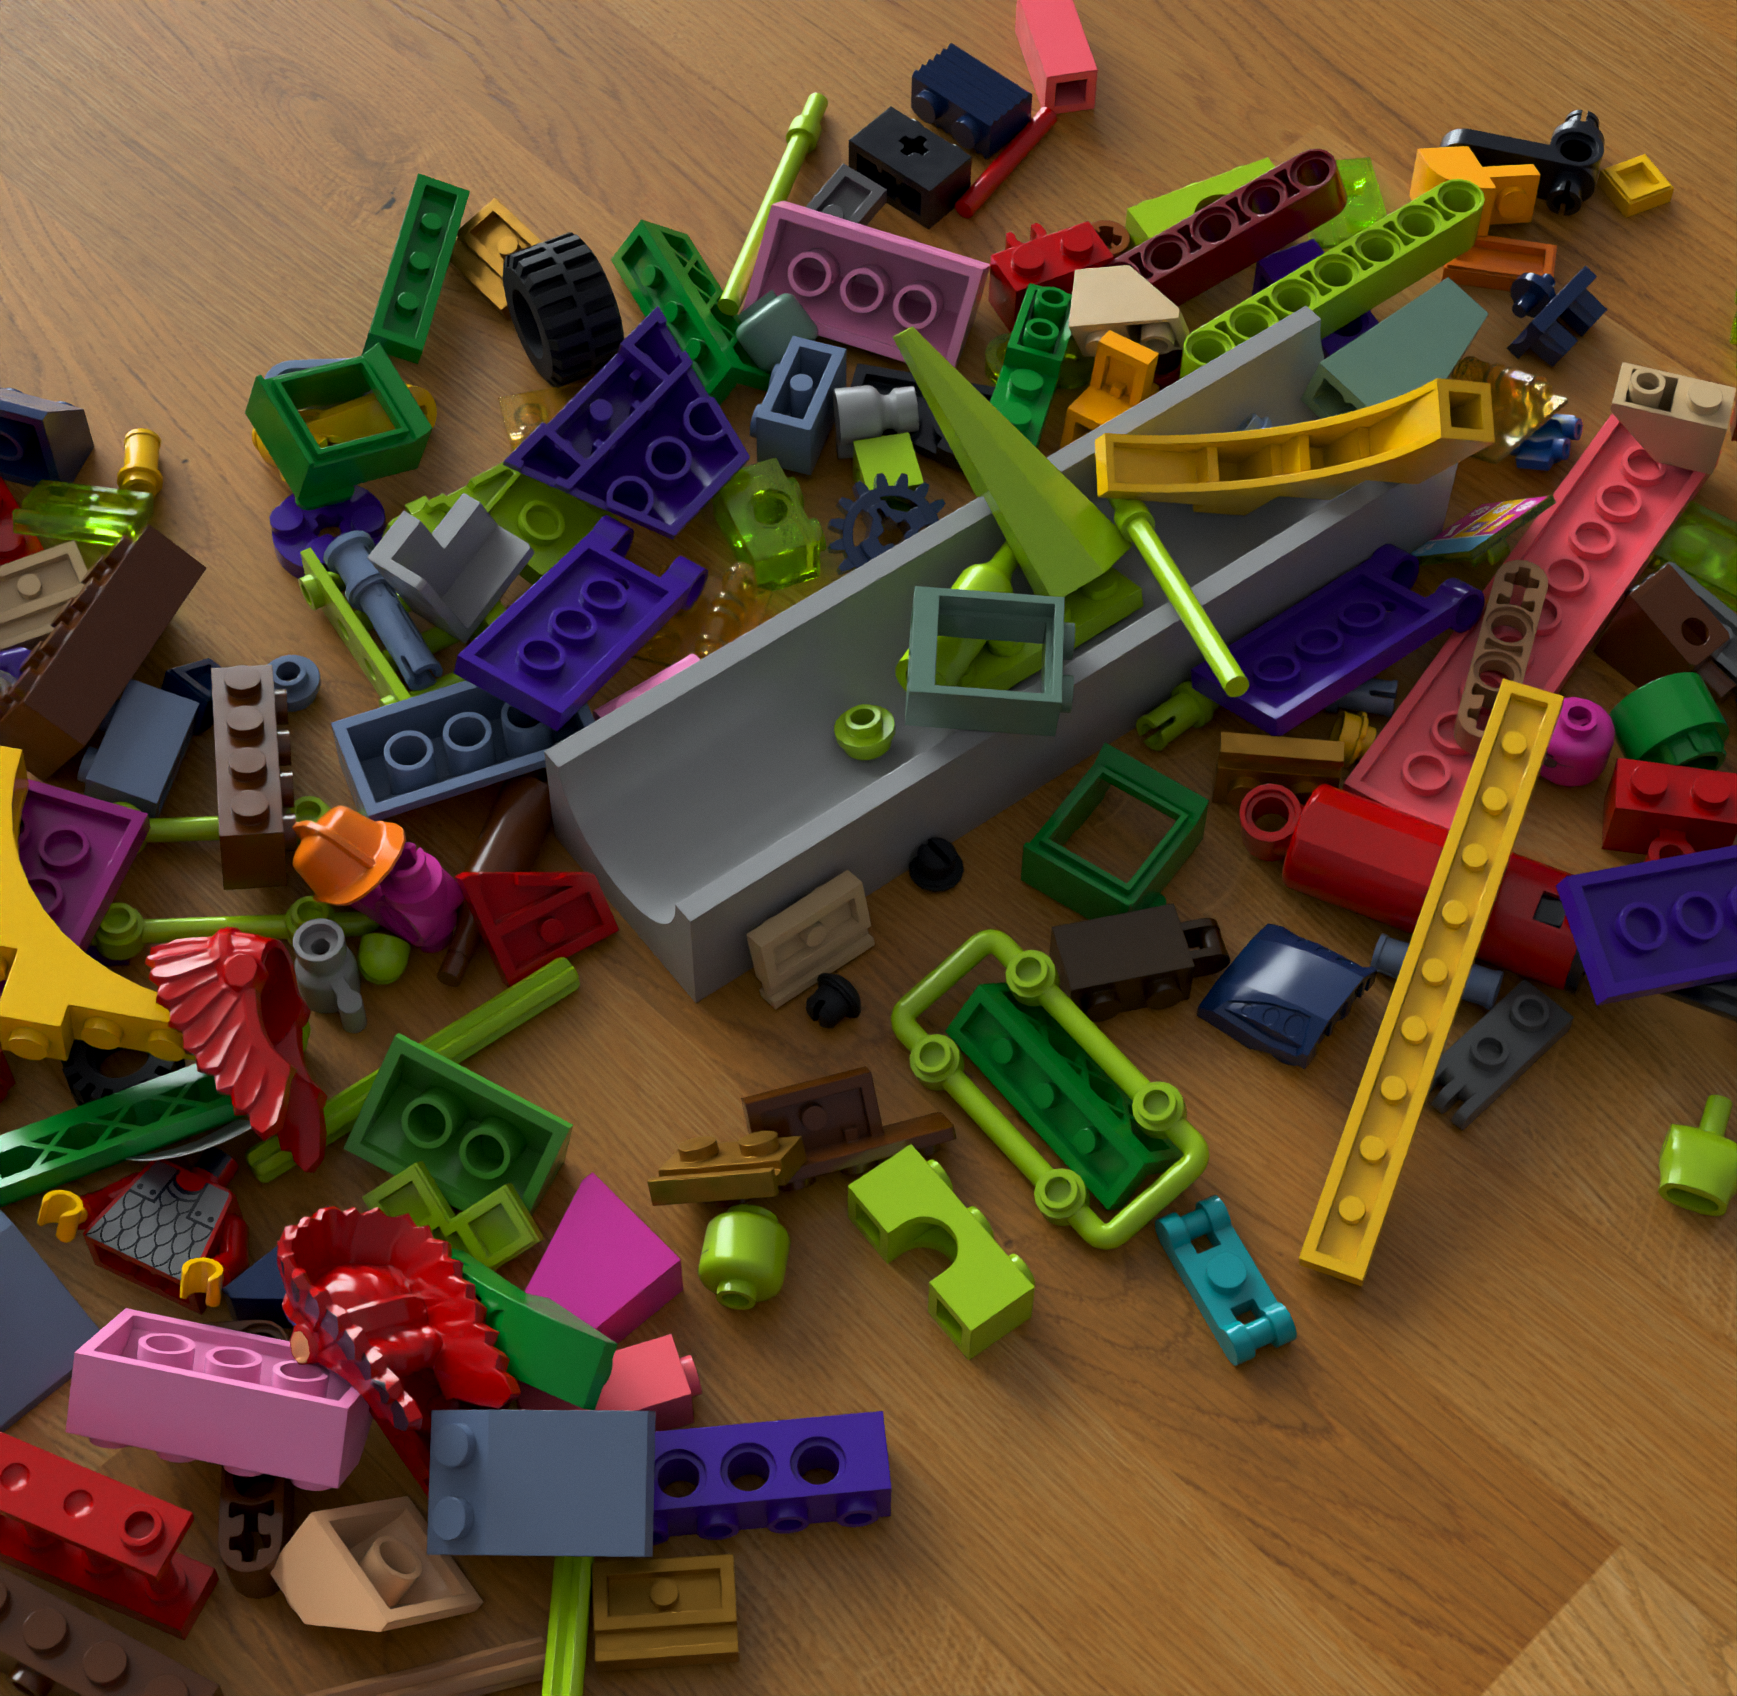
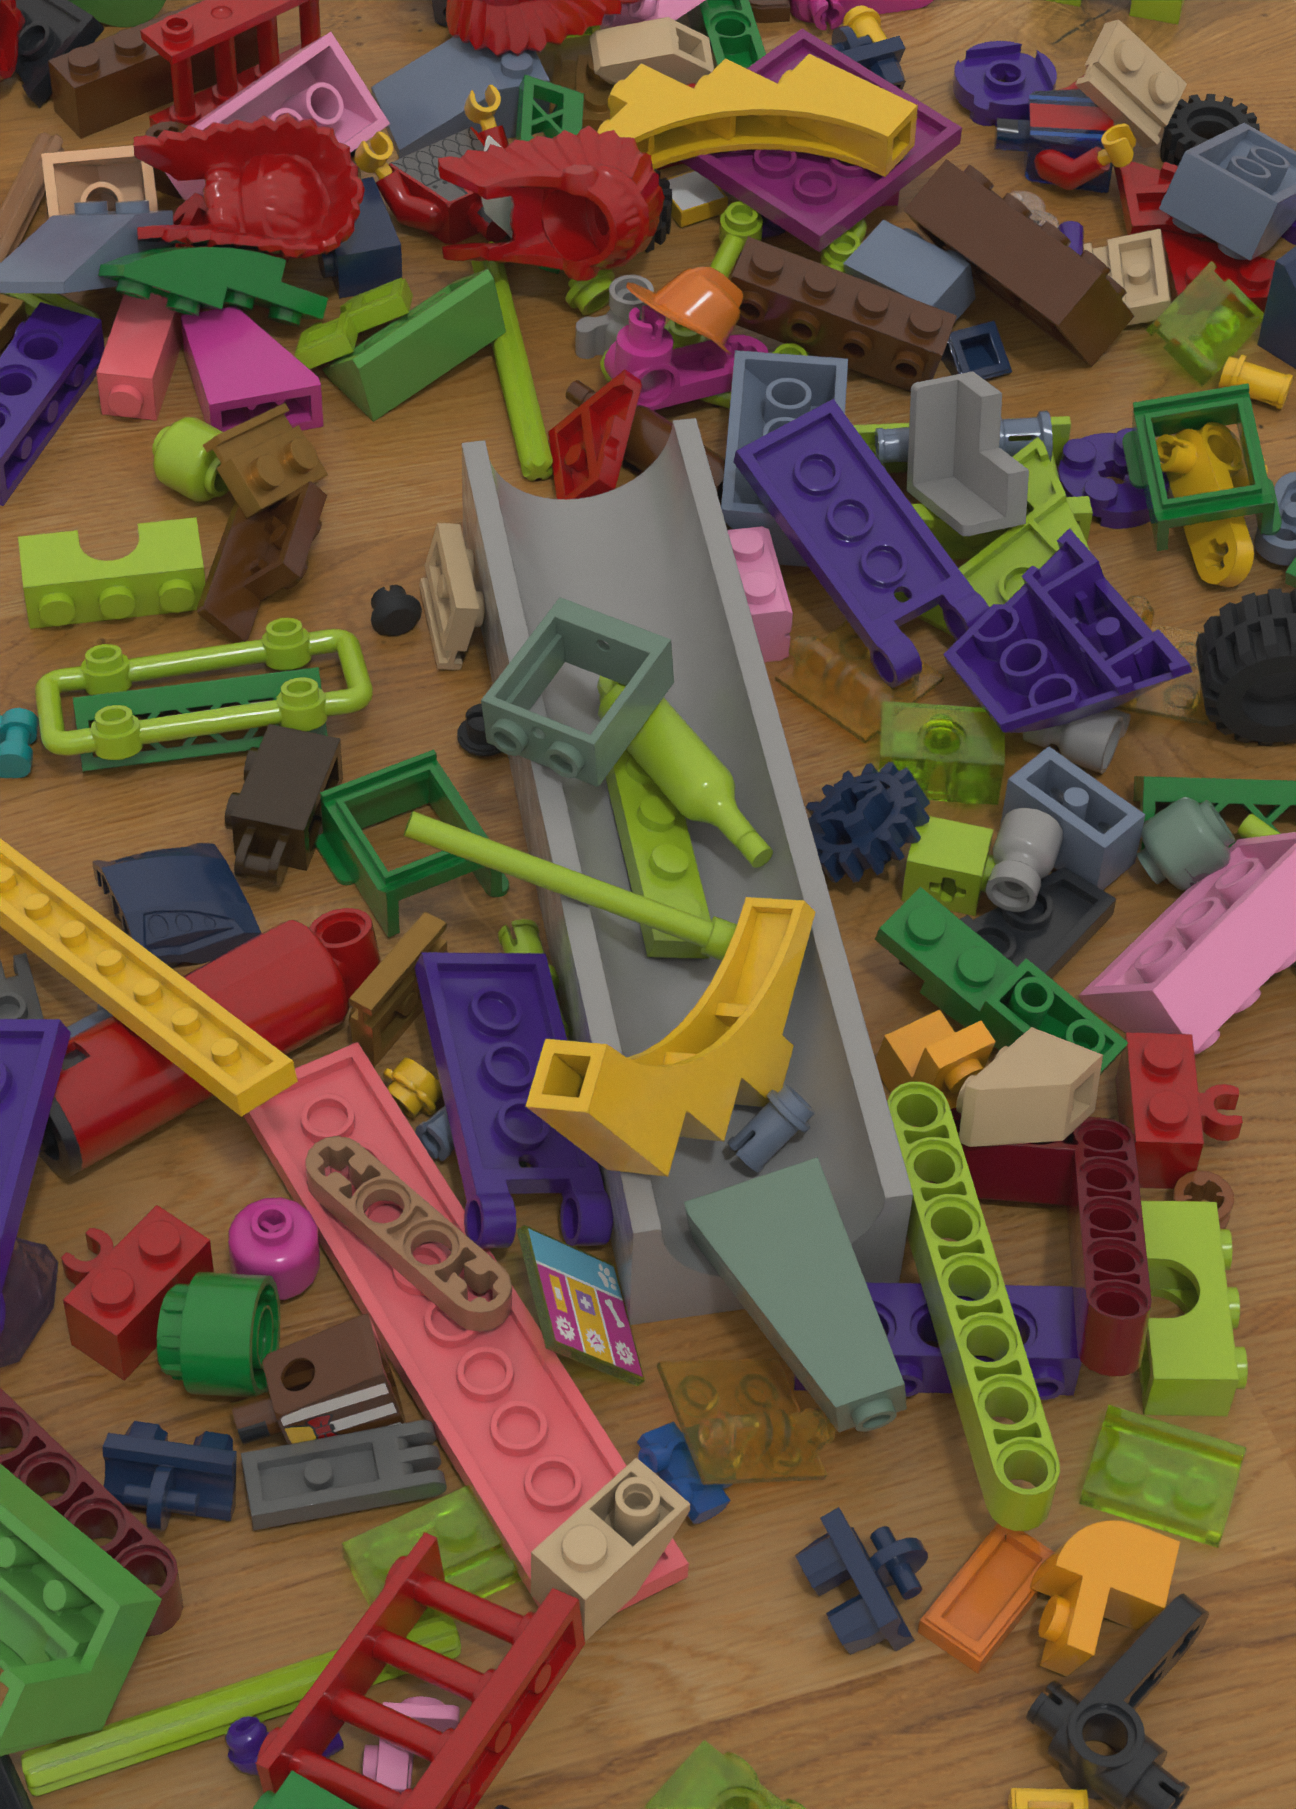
camera: 115 degrees right, 5 degrees down
lime wedge [893,327,1133,597] -> none

